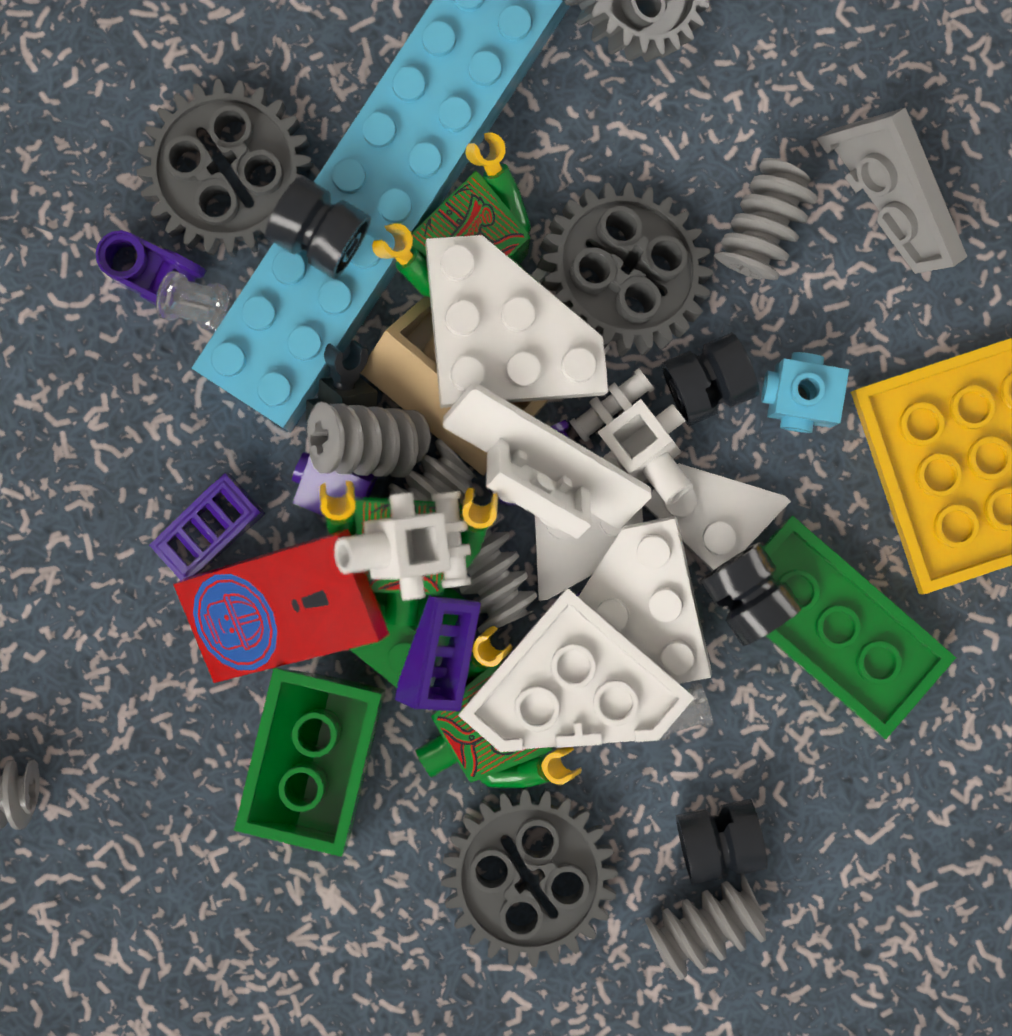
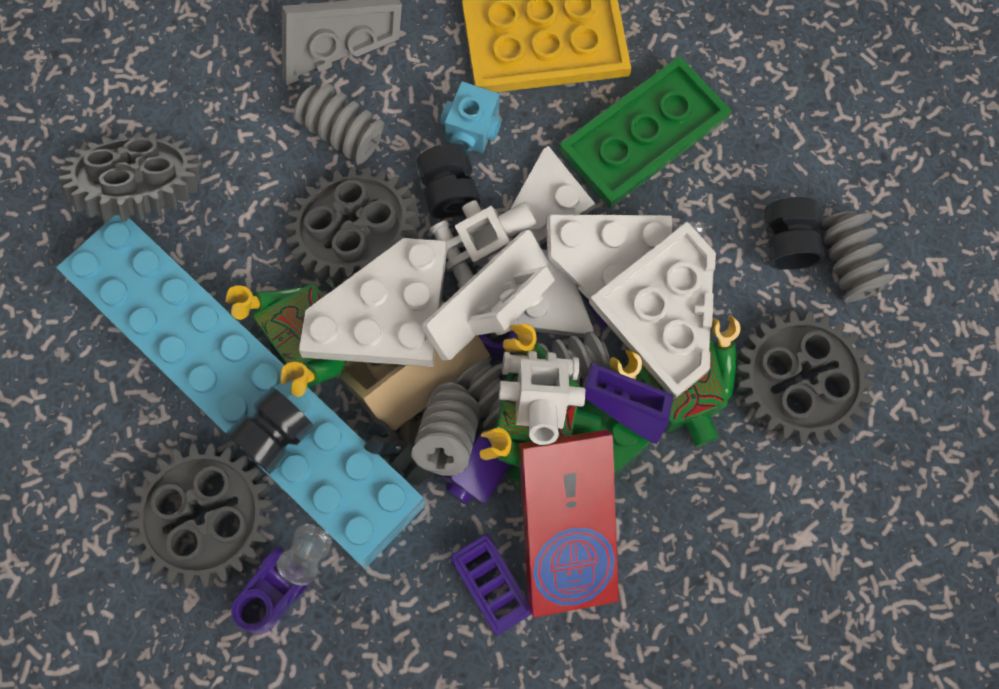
camera: 80 degrees left, 15 degrees down
green slope [234,667,386,857] -> none
black wheel [700,543,803,646] -> none

